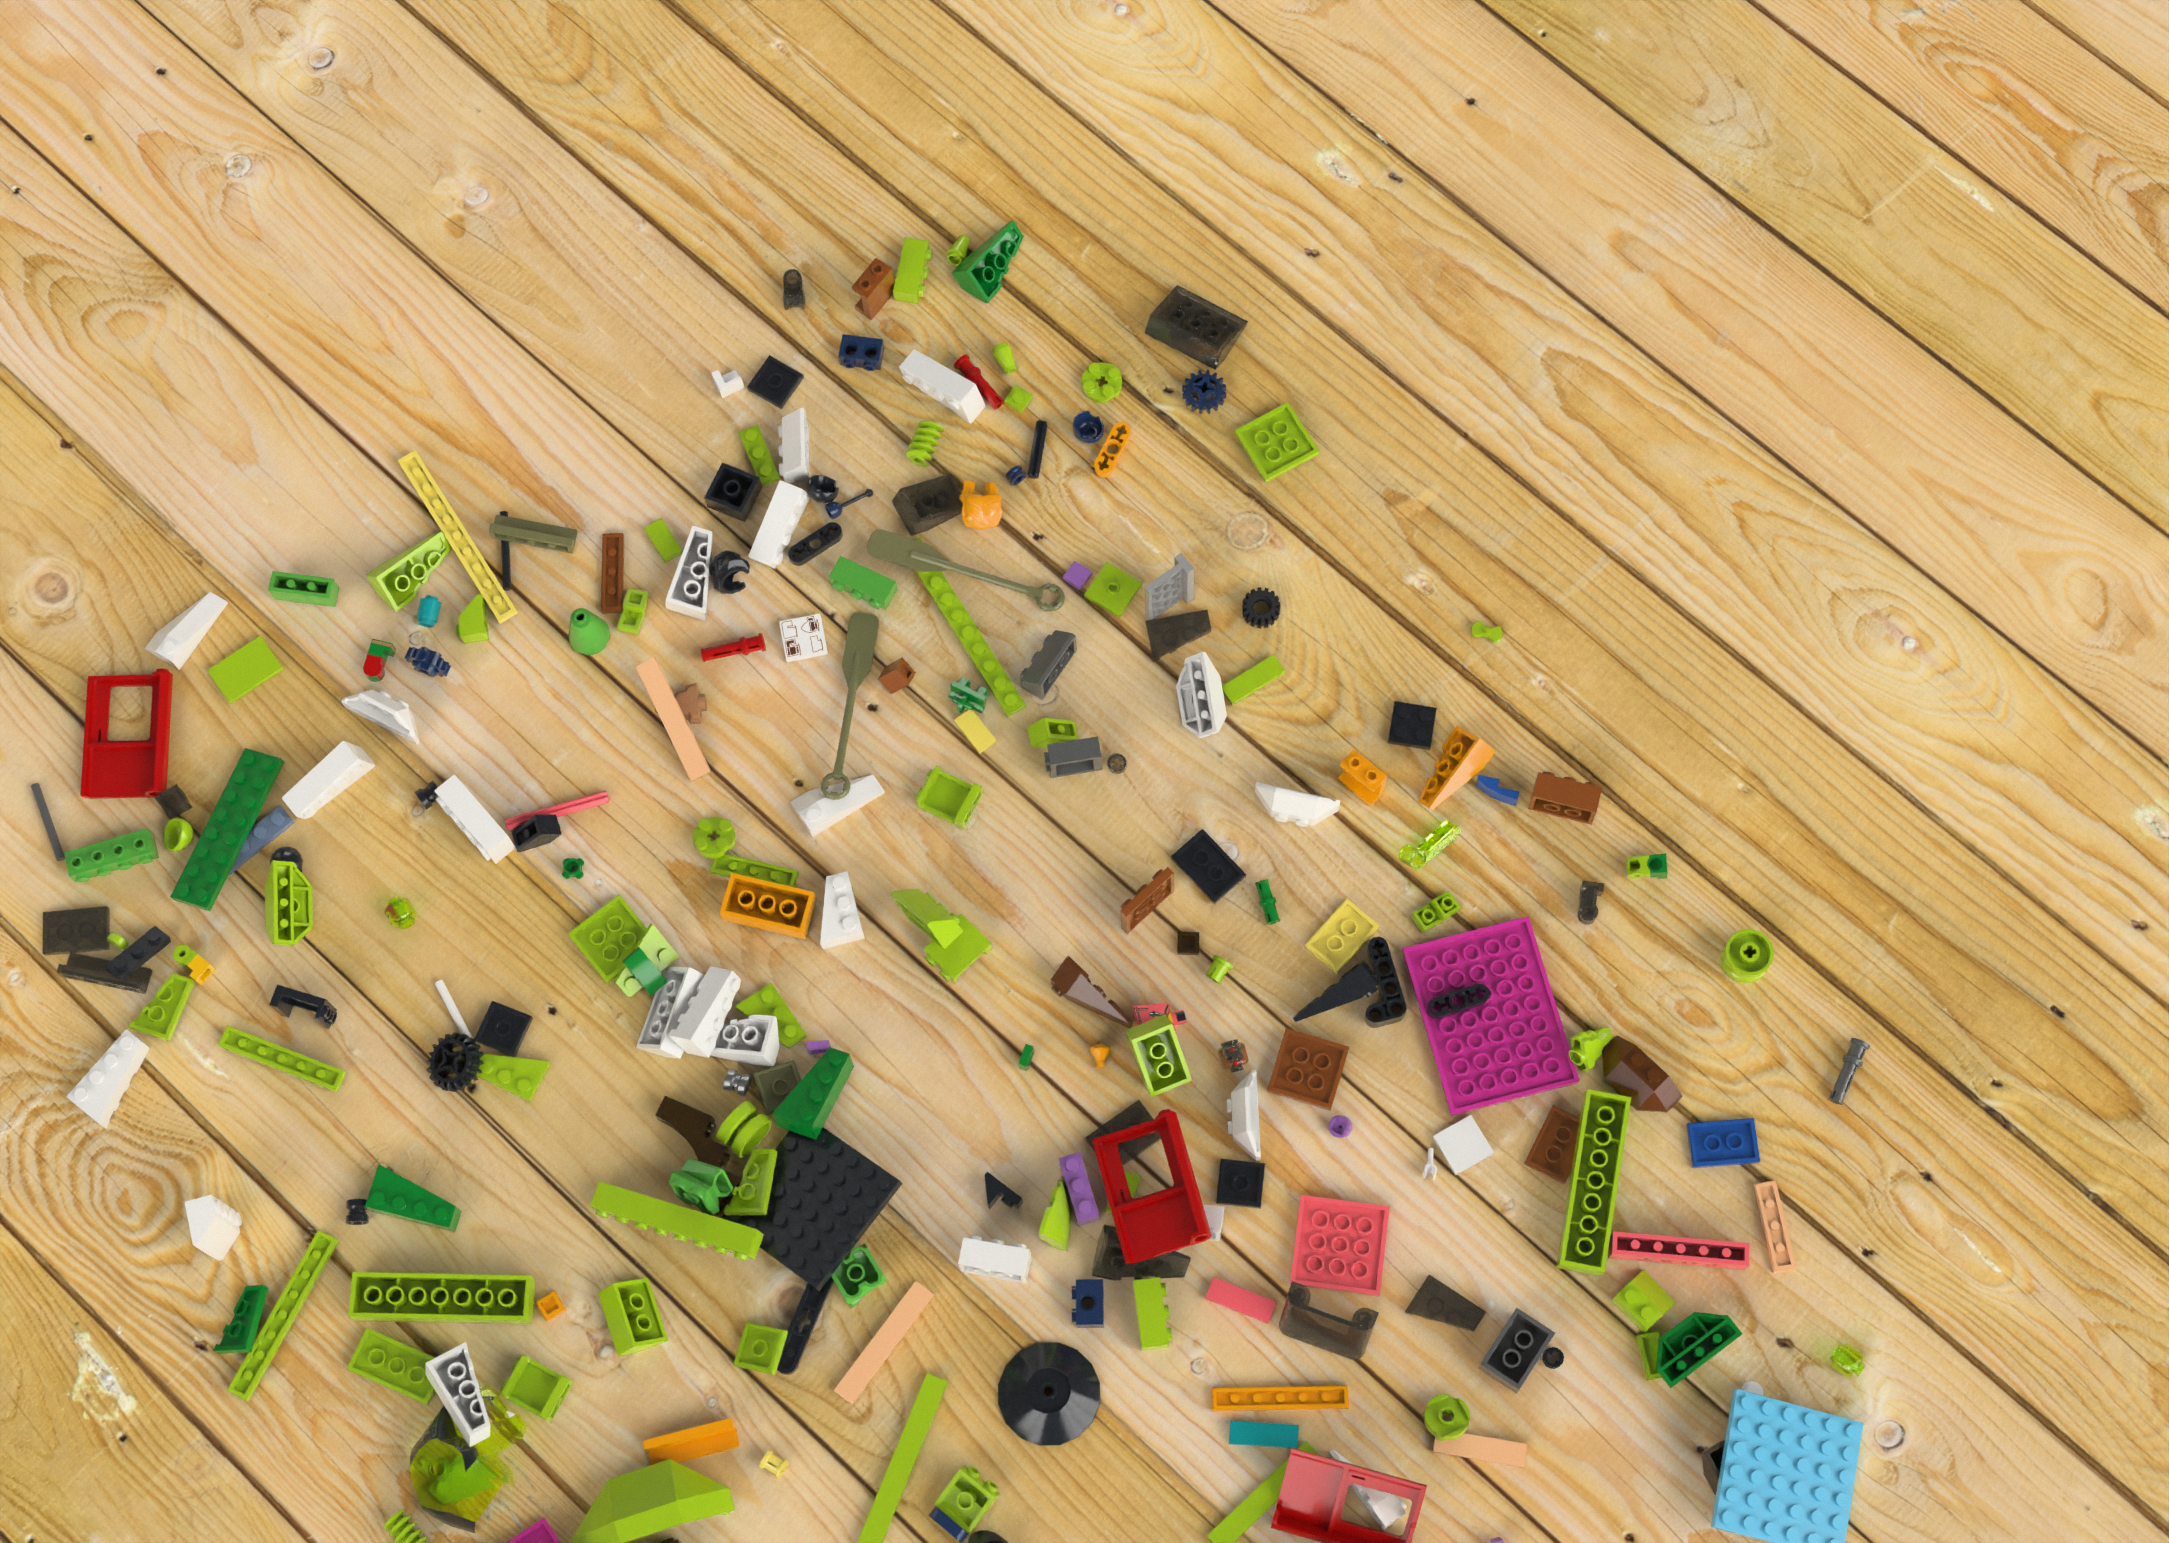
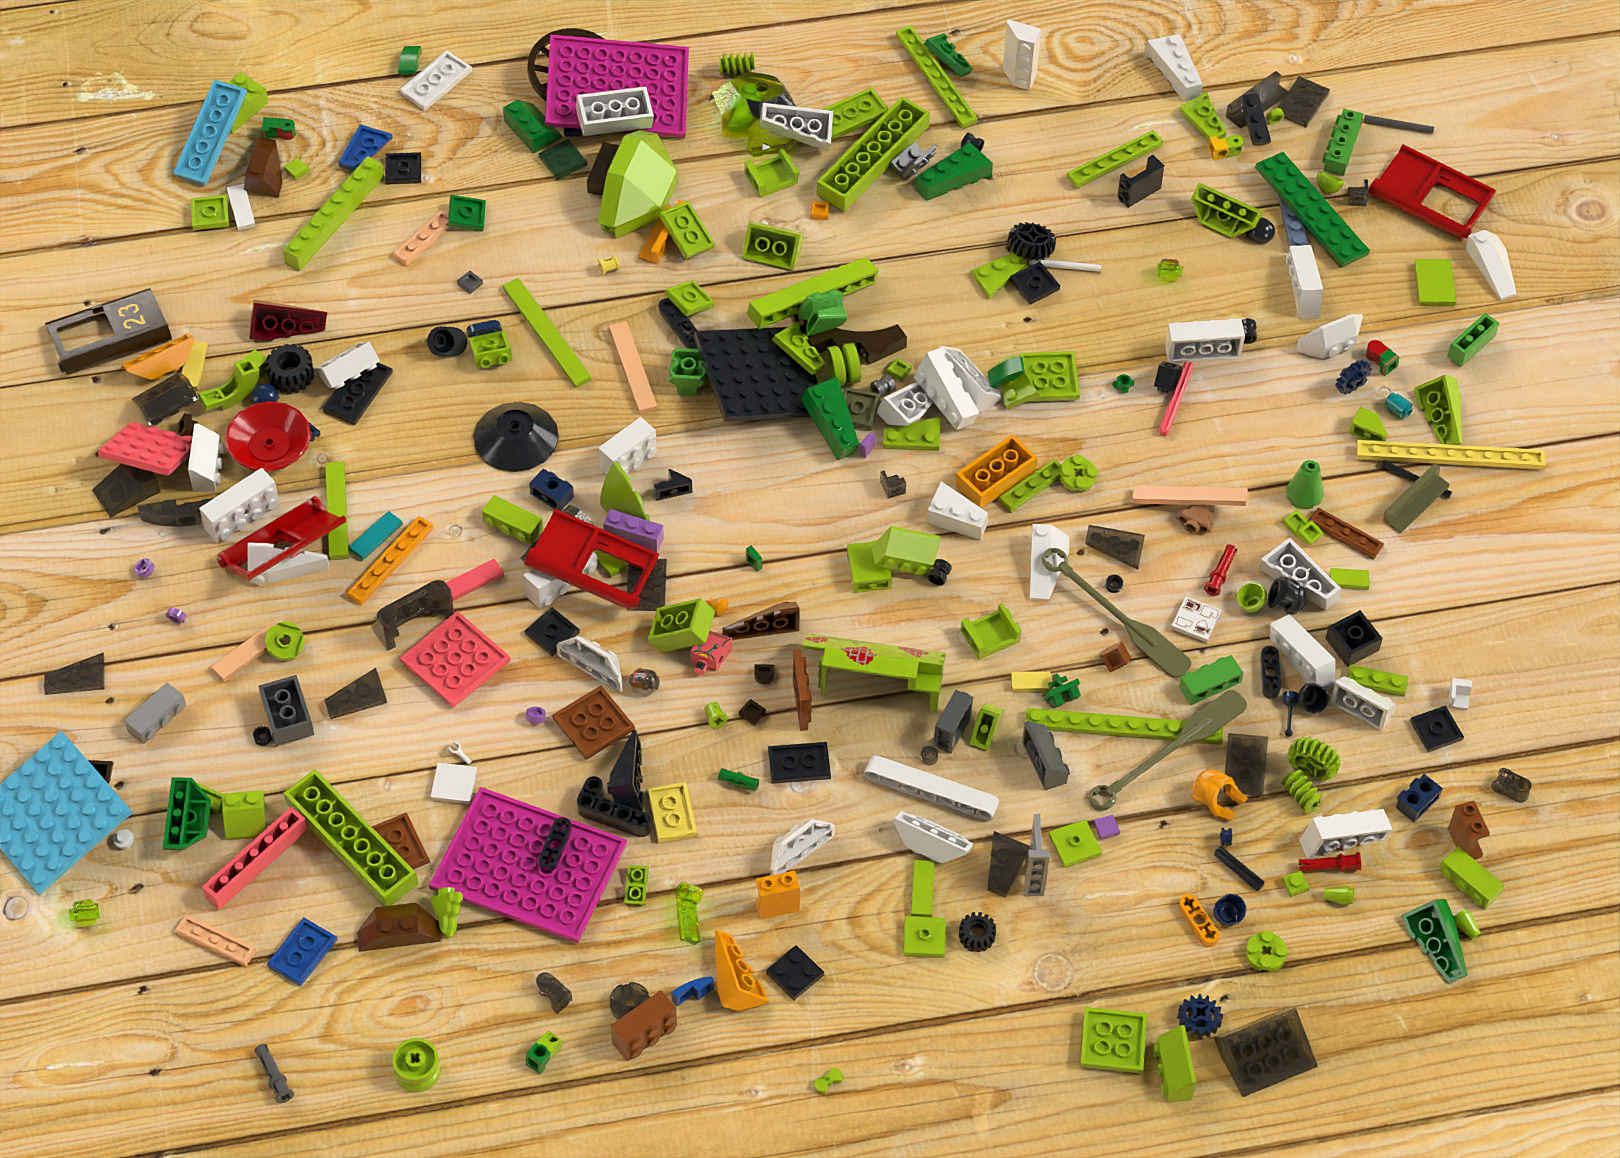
camera: 120 degrees right, 15 degrees down
none -> light grey brick [124,682,186,744]
none -> clear smoke plate [609,982,650,1020]
none -> lime tile [658,201,716,260]
none -> dark brown tile [754,664,774,685]
none -> lime panel [801,633,946,712]
none -> white beam [864,755,999,821]
none -> clear smoke panel [880,471,906,499]
none -> lime tile [886,358,912,382]
none -> flat silver bracket [889,142,938,180]
none -> lime plate [903,916,946,958]
none -> black wheel [927,559,952,586]
none -> clear smoke wing [1085,525,1145,570]
none -> black bush [1105,574,1123,593]
none -> lime slope [1153,1025,1196,1103]
none -> lime piece [1236,582,1267,612]
none -> lime gear [1287,736,1341,782]

